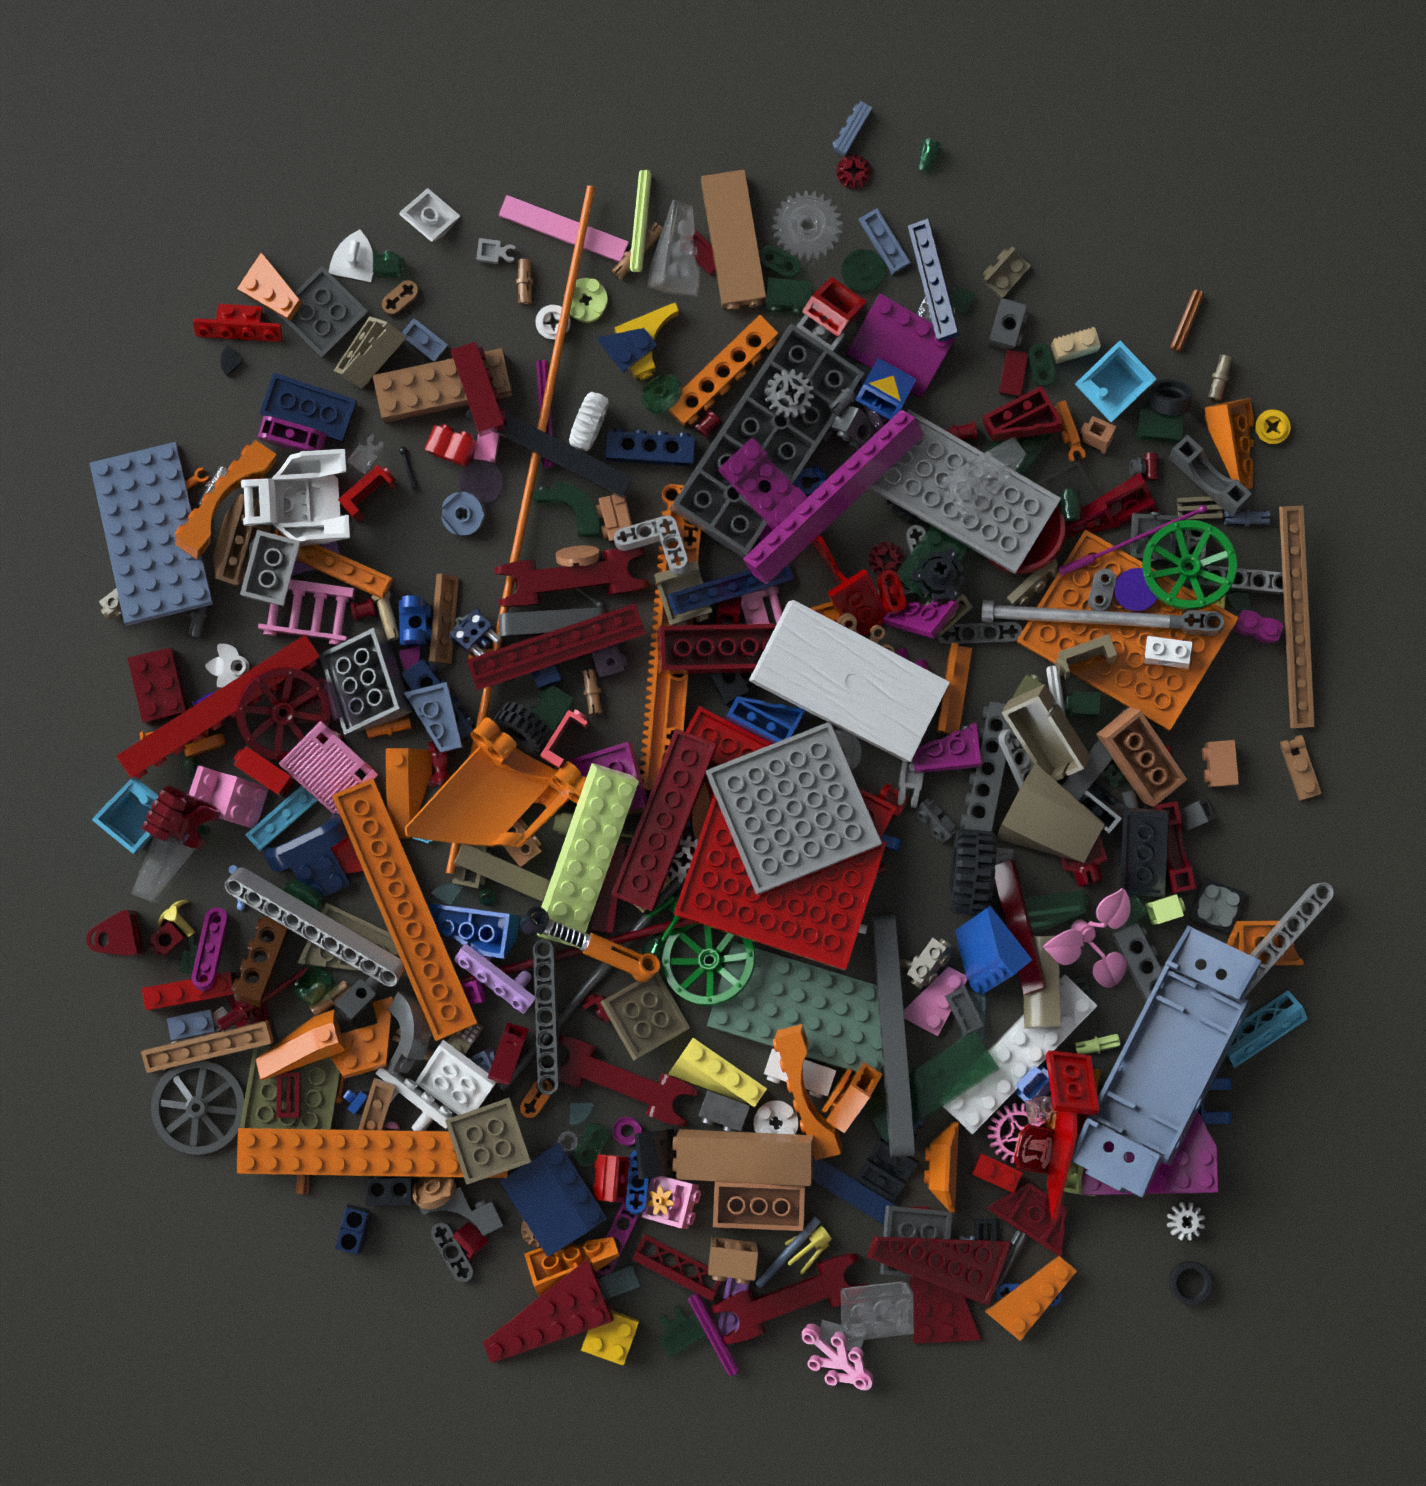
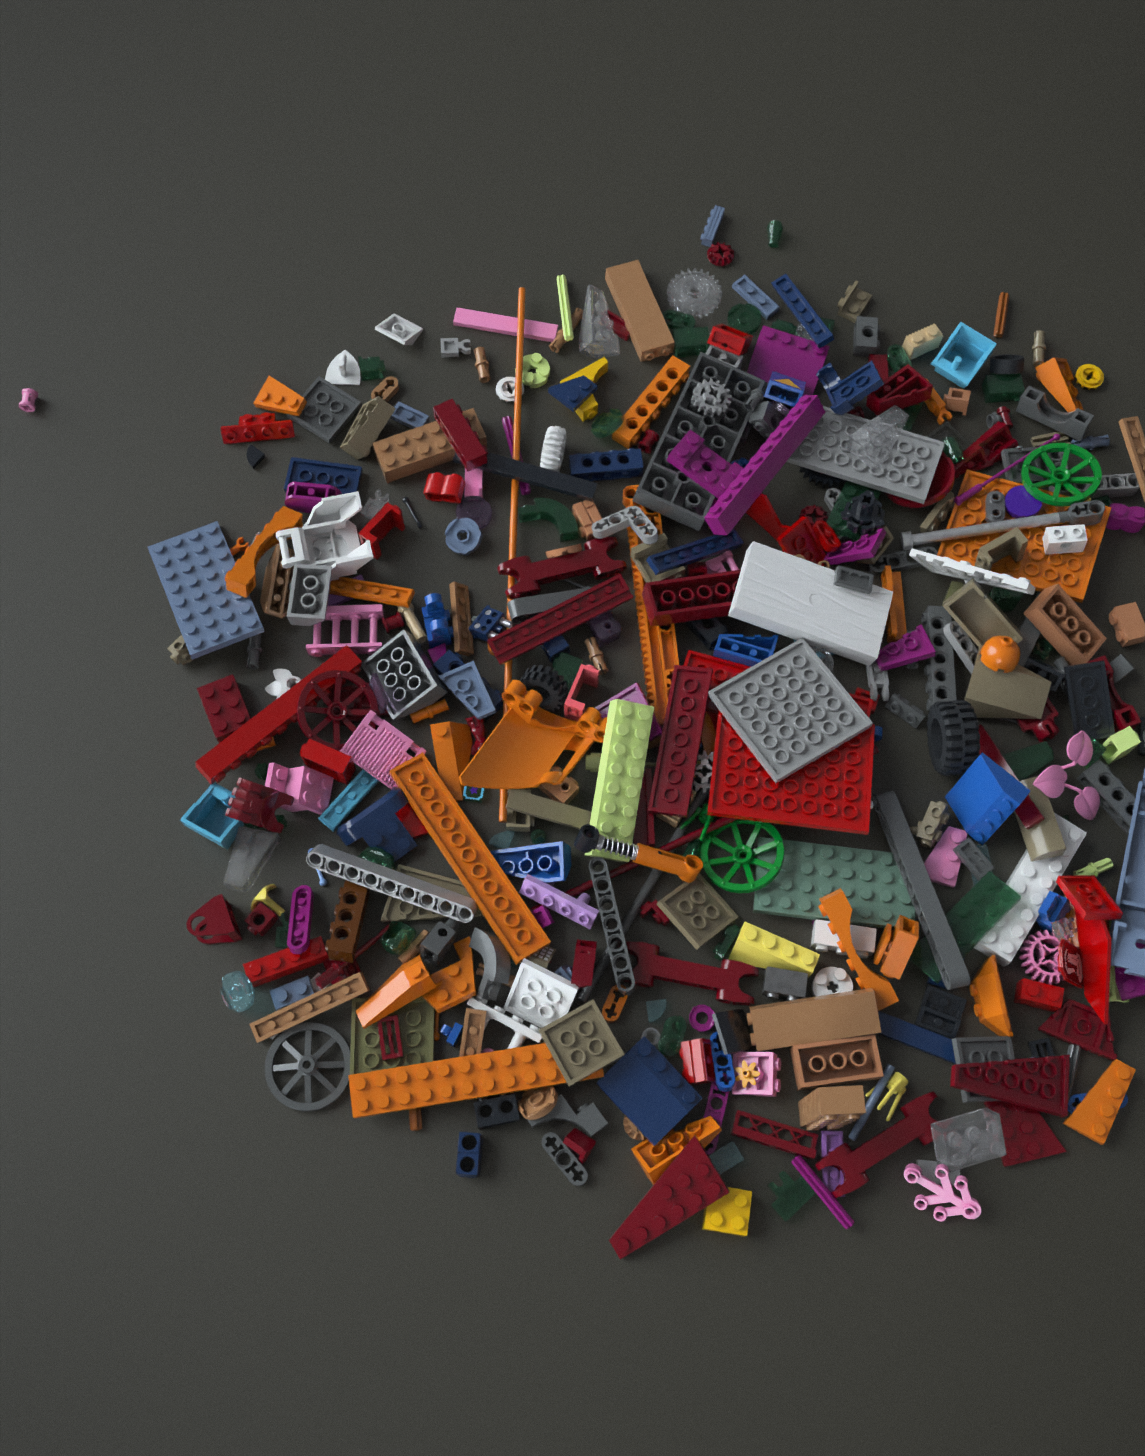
camera: 10 degrees left, 15 degrees down
orange beam [184,733,226,758] -> none
none -> clear light blue tile [220,971,255,1013]
none -> clear green plate [712,924,741,962]
none -> clear green brick [771,319,797,335]
none -> dark blue piece [816,361,884,416]
none -> dark grey plate [833,565,874,594]
none -> white wing [909,549,1036,595]
none -> orange cylinder [979,636,1020,673]

